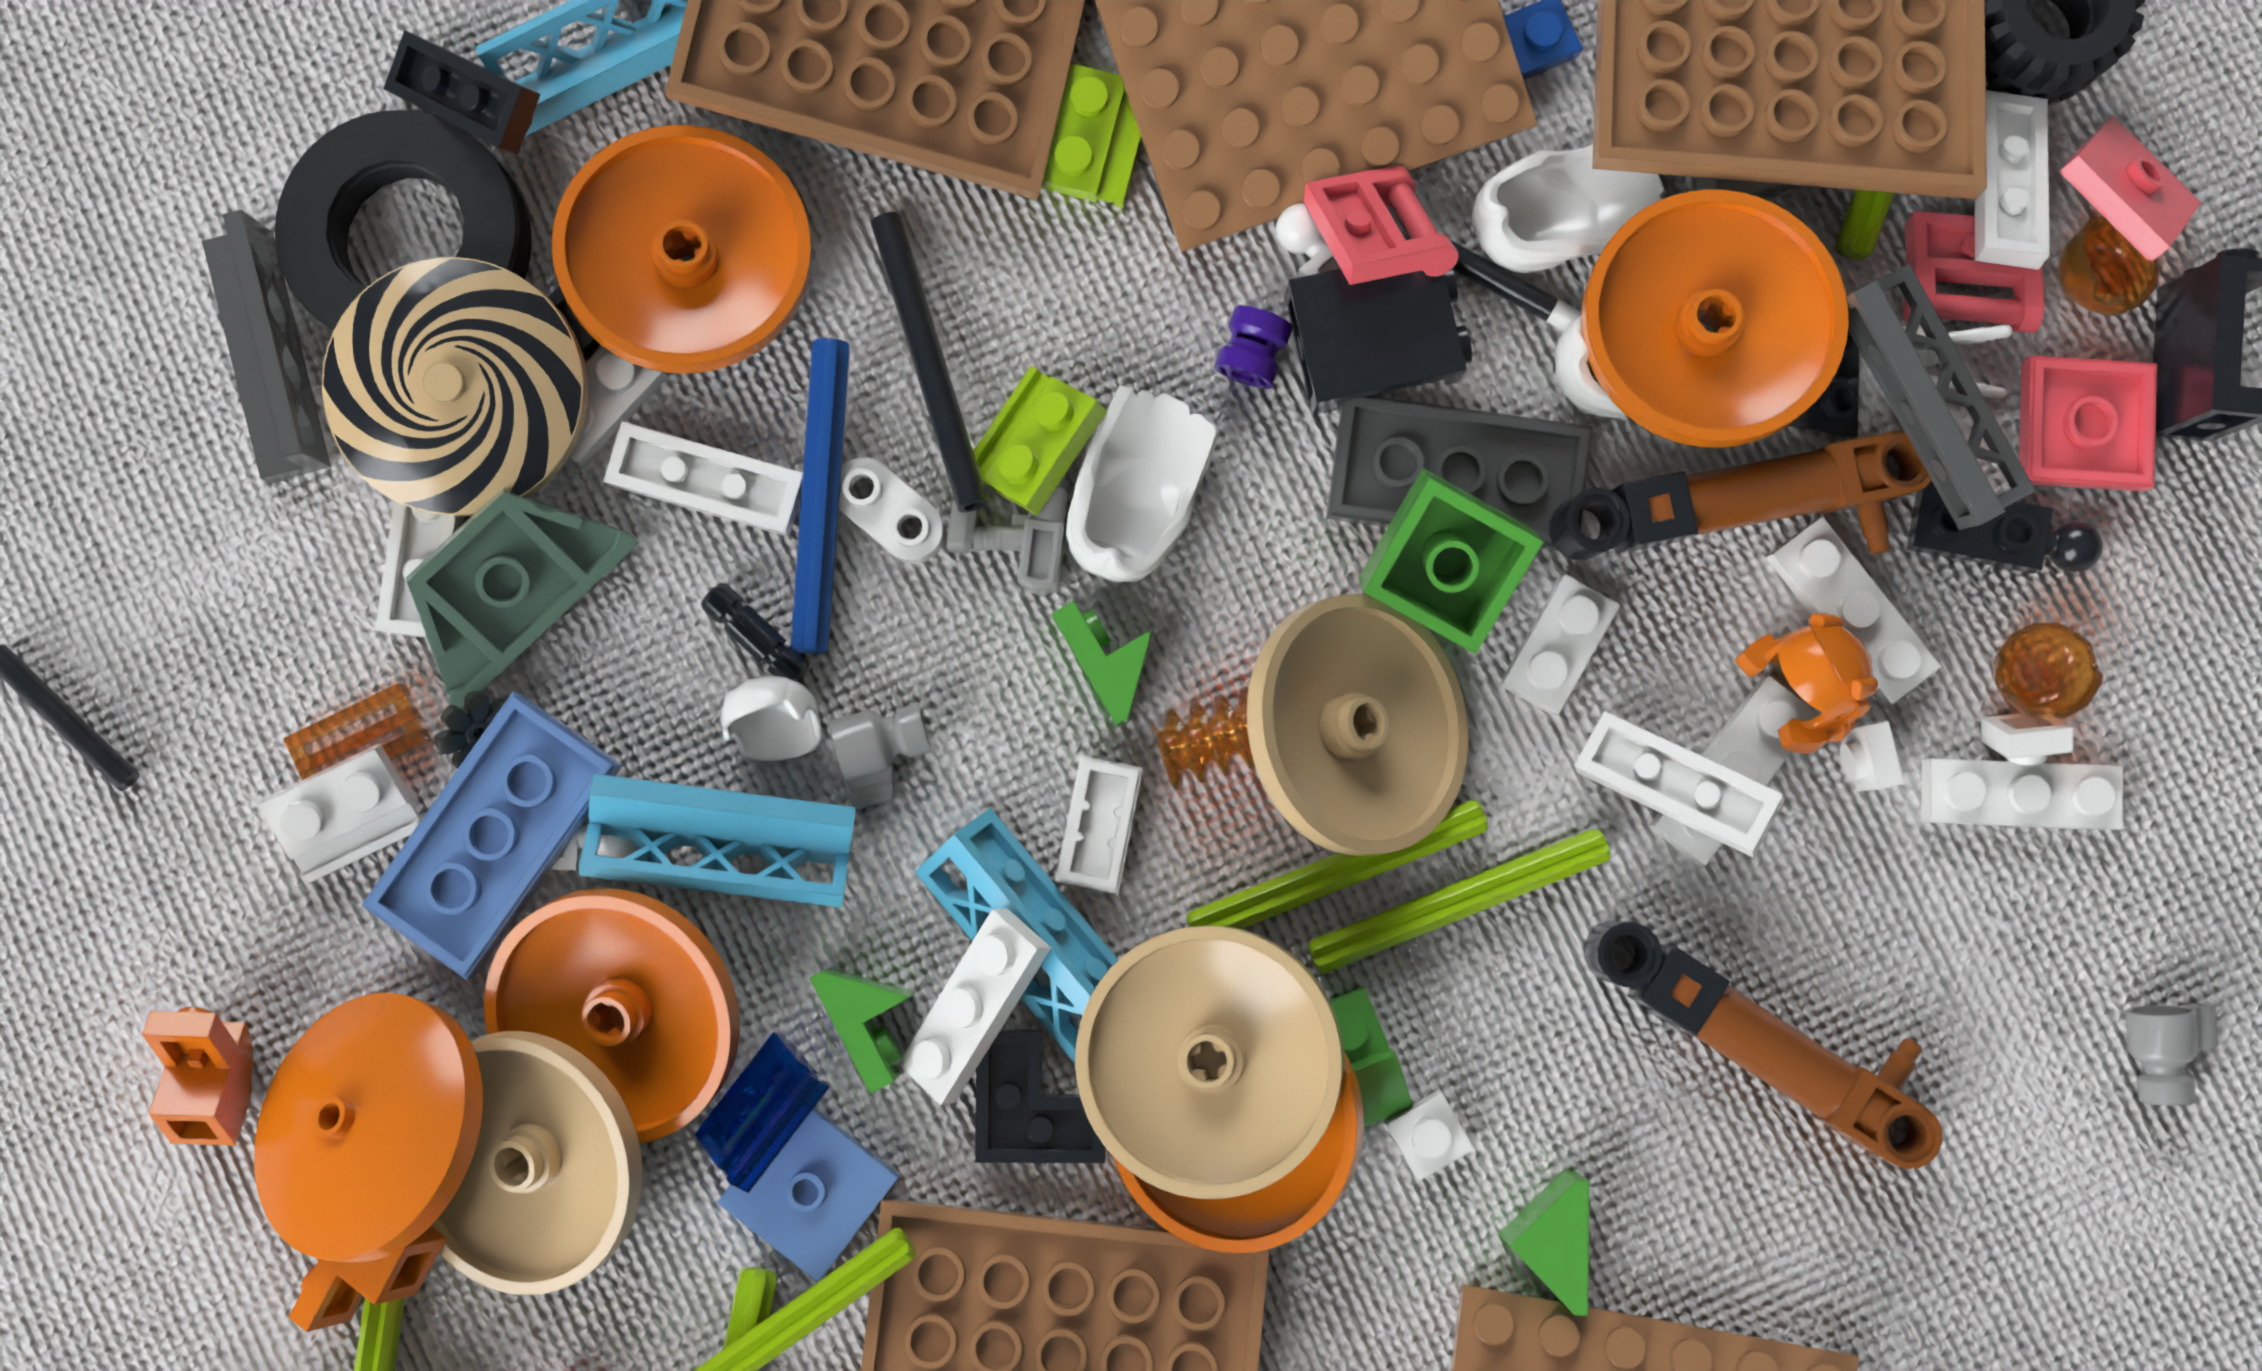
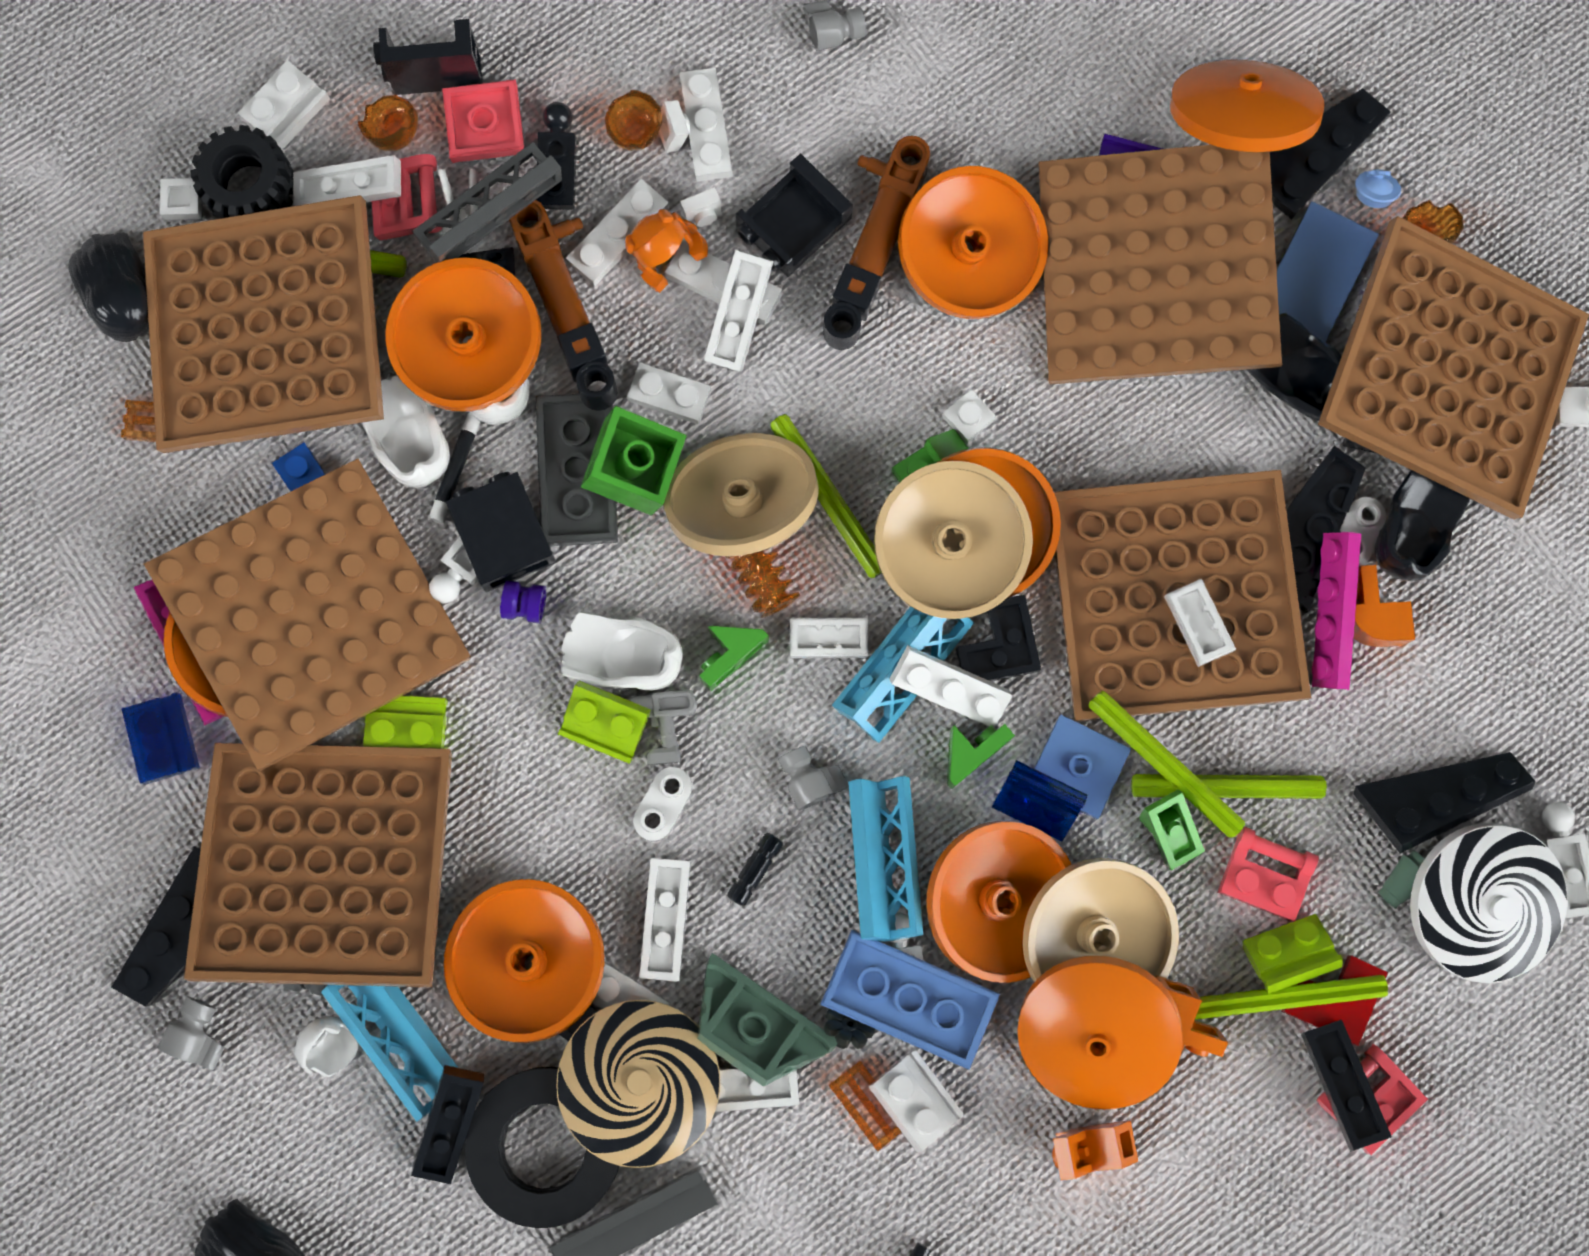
camera: 105 degrees left, 5 degrees down
white hair [720,675,822,762] -> none
blue axle [790,338,850,654] -> none
black piece [871,212,989,513] -> none
coral plate [1304,165,1458,285] -> none
lime axle [1308,829,1611,973] -> none
bright green slope [1498,1171,1589,1316] -> none
coral plate [2060,115,2201,261] -> none
none -> white plate [237,60,330,150]
none -> black panel [736,153,853,277]
none -> orange dish [898,166,1048,319]
none -> bright green slope [1139,789,1205,871]

